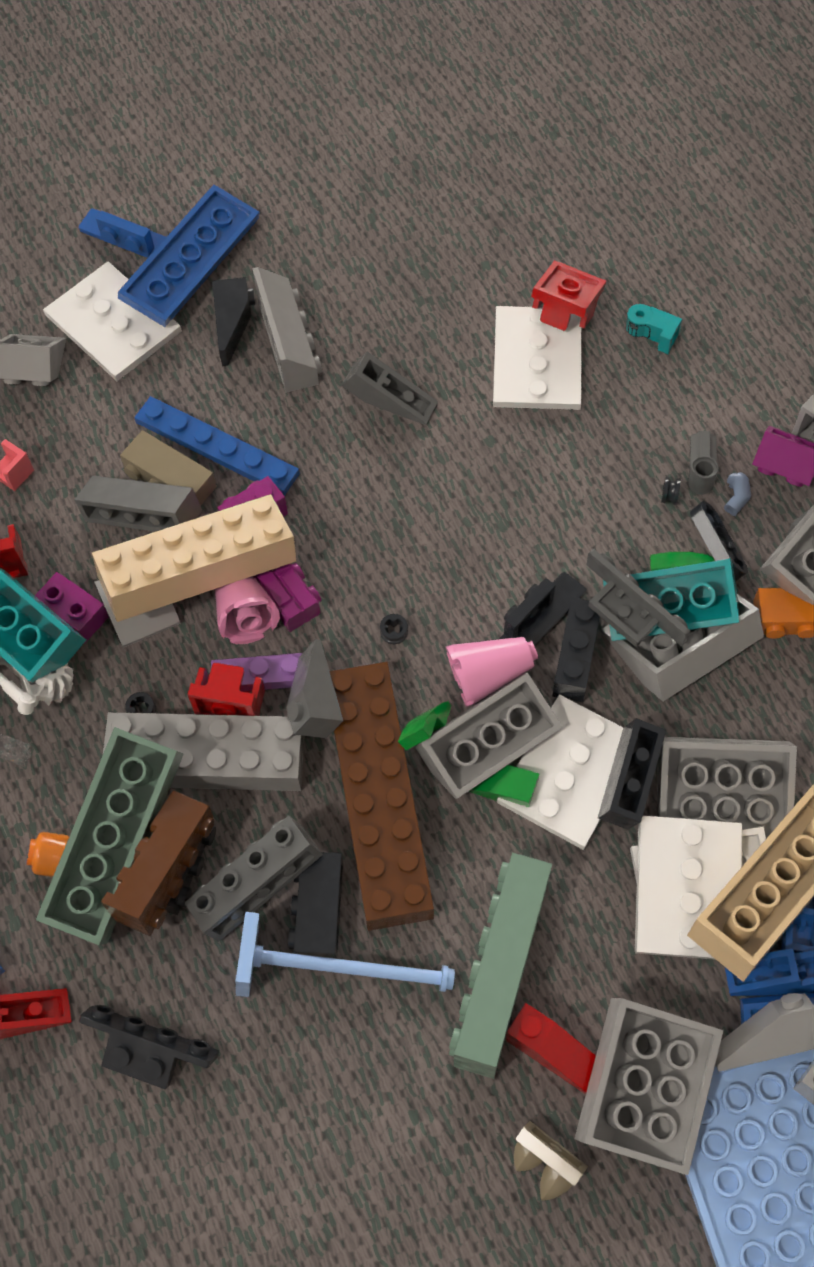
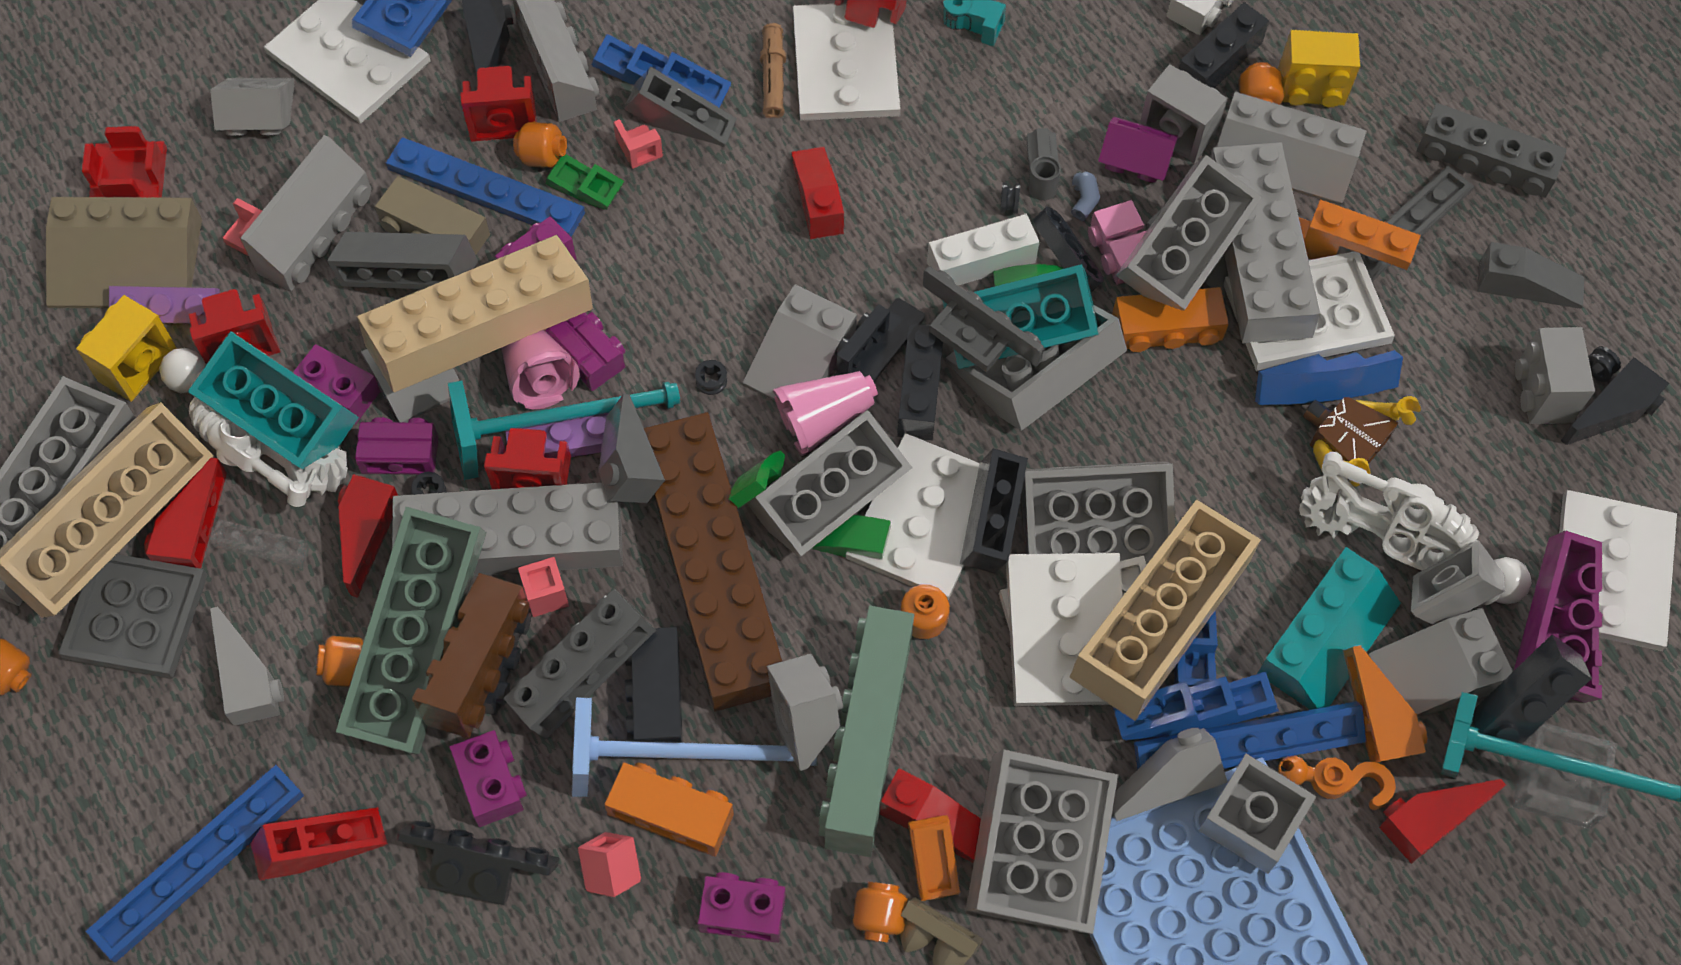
camera: 10 degrees left, 0 degrees up
none -> light grey slope [240,135,372,292]
none -> red slope [338,474,398,598]
none -> magenta brick [355,417,438,475]
none -> teal tile [448,380,680,480]
none -> magenta brick [450,730,527,828]
none -> red panel [461,66,537,142]
none -> orange head [513,122,567,168]
none -> coral panel [518,557,569,617]
none -> green slope [546,154,624,210]
none -> coral panel [578,832,641,897]
none -> blue slope [591,34,731,108]
none -> orange brick [604,762,734,857]
none -> coral panel [613,119,663,169]
none -> magenta brick [698,872,786,943]
none -> light grey slope [743,284,857,401]
none -> medium nougat pin [760,23,786,118]
none -> light grey slope [767,654,843,771]
none -> red slope [791,147,844,239]
none -> orange head [853,882,908,943]
none -> orange head [900,584,949,639]
none -> orange tile [908,815,960,901]
none -> white brick [927,214,1039,286]
none -> bright pink piece [1088,200,1147,285]

